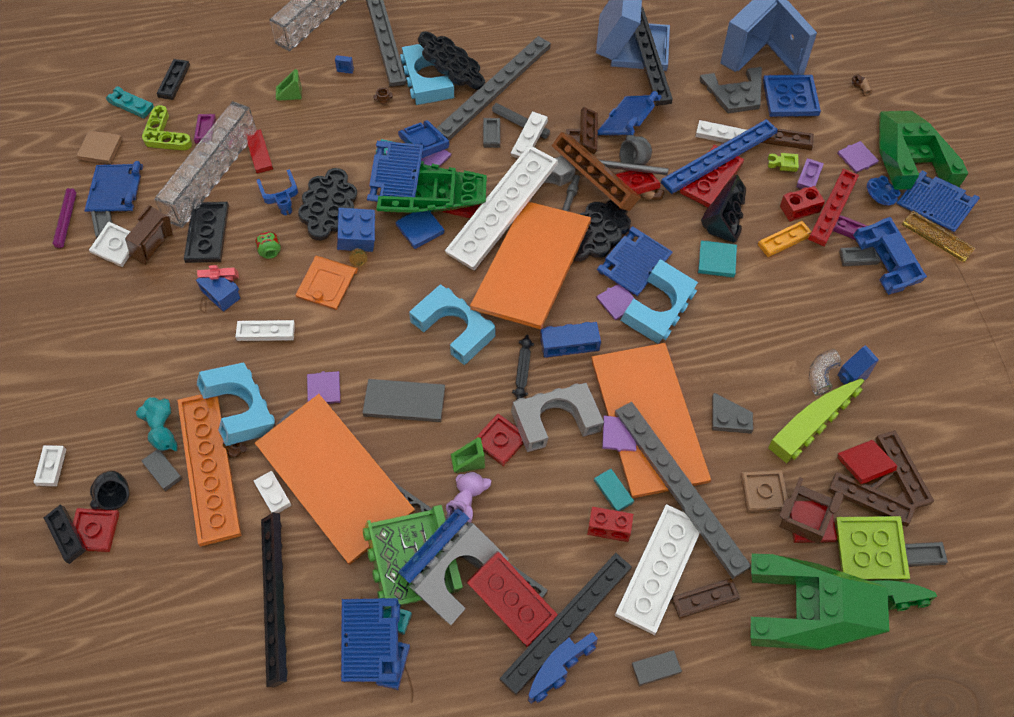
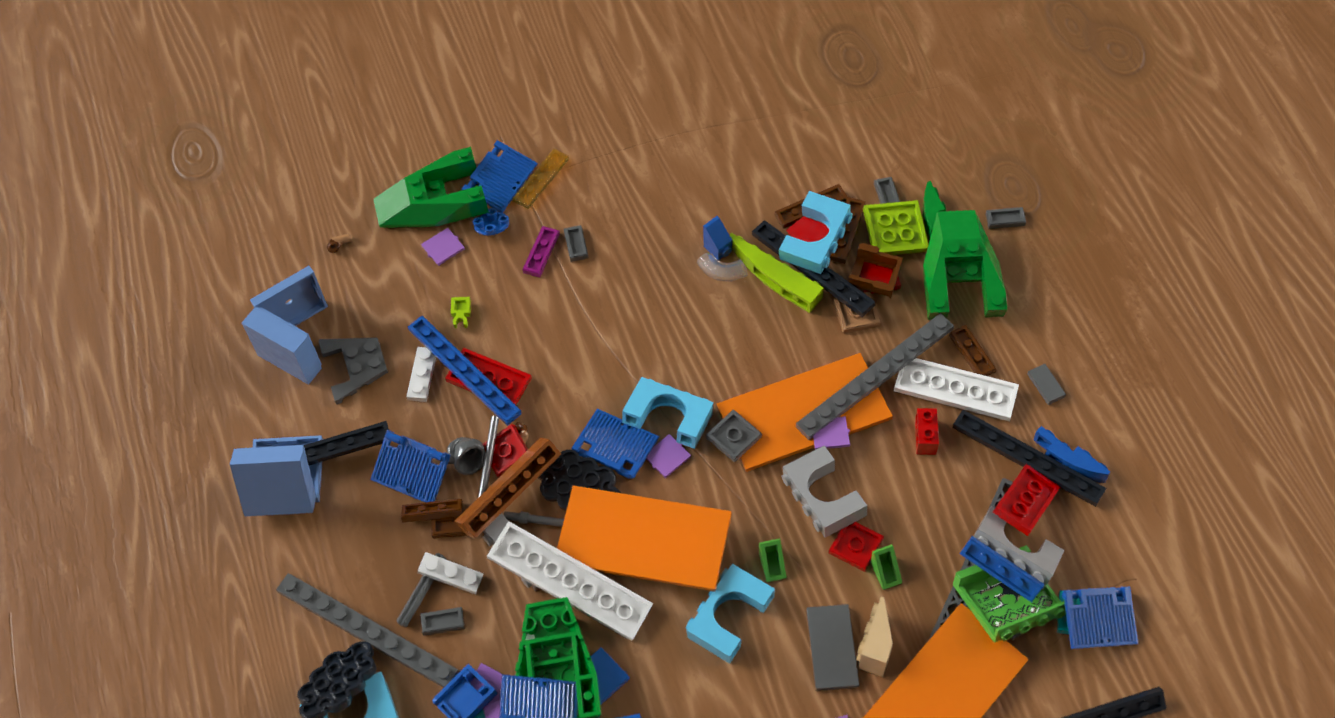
camera: 95 degrees left, 0 degrees up
lavender animal [446,472,491,523] -> none
black wheel [512,335,534,399] -> none
blue brick [540,322,601,358] -> none
teal tile [594,469,634,511] -> none
teal tile [698,240,737,278] -> none
black wedge [701,175,746,243] -> none
dark grey wing [712,393,753,434] -> none
light orange tile [758,221,812,257] -> none
reddish brown tile [761,128,814,150] -> none
blue plate [763,75,821,117] -> none
red brick [780,186,825,222] -> none
medium lavender plate [796,158,824,189] -> none
red tile [808,168,859,247] -> none
blue bracket [853,217,927,295] -> none
none -> dark grey tile [706,409,762,463]
none -> black plate [752,220,875,318]
none -> bright green slope [759,538,787,582]
none -> medium azure arch [779,191,853,274]
none -> tan slope [856,597,893,677]
none -> dark grey tile [985,207,1026,229]

